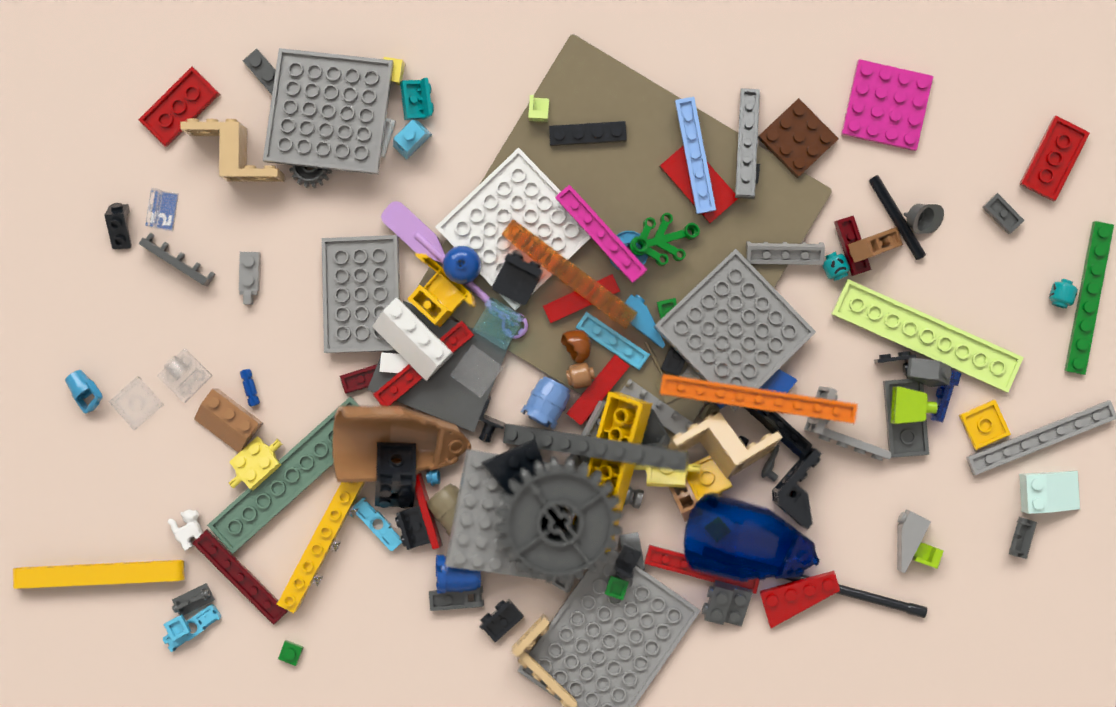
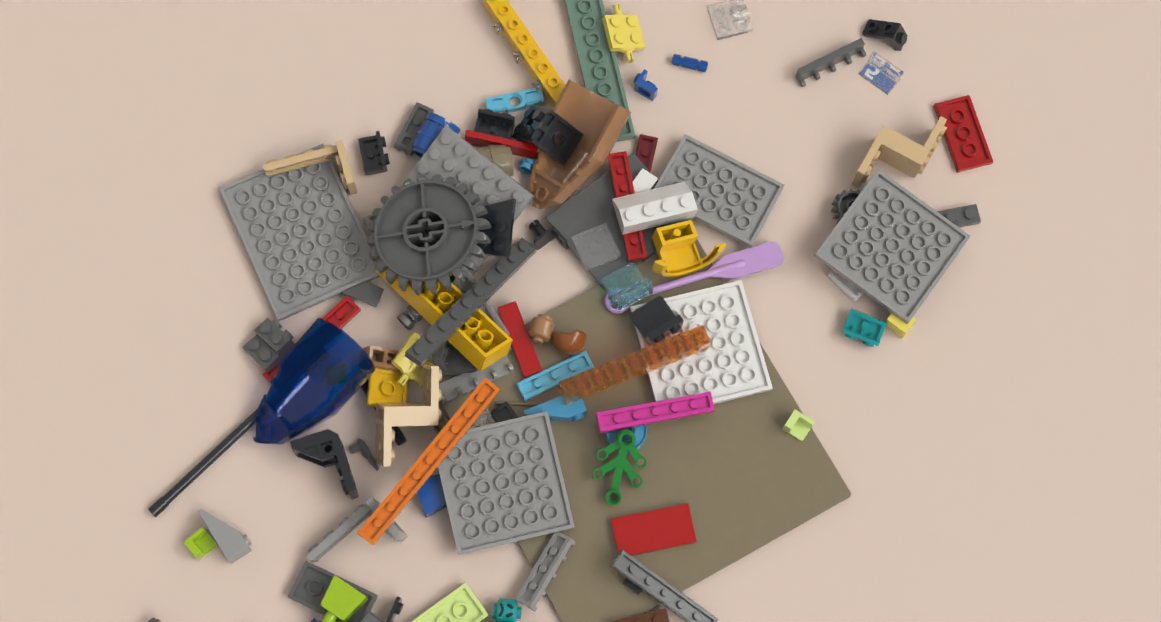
camera: 110 degrees right, 15 degrees down
medium nougat slope [194,388,263,453] -> none
light grey hinge [239,252,260,305] -> none
medium azure torso [393,119,432,160] -> none
blue cylinder [443,246,481,284] -> none
medium blue piece [521,376,571,430] -> none
red tile [543,274,620,323] -> none
black plate [549,121,627,146] -> none
green plate [604,575,629,600] -> none
black bracket [614,543,642,579] -> none
green plate [656,298,677,320] -> none
light blue plate [675,97,716,214] -> none
black plate [744,407,812,459] -> none
red wing [760,571,840,628] -> none
none -> blue bracket [633,69,658,101]

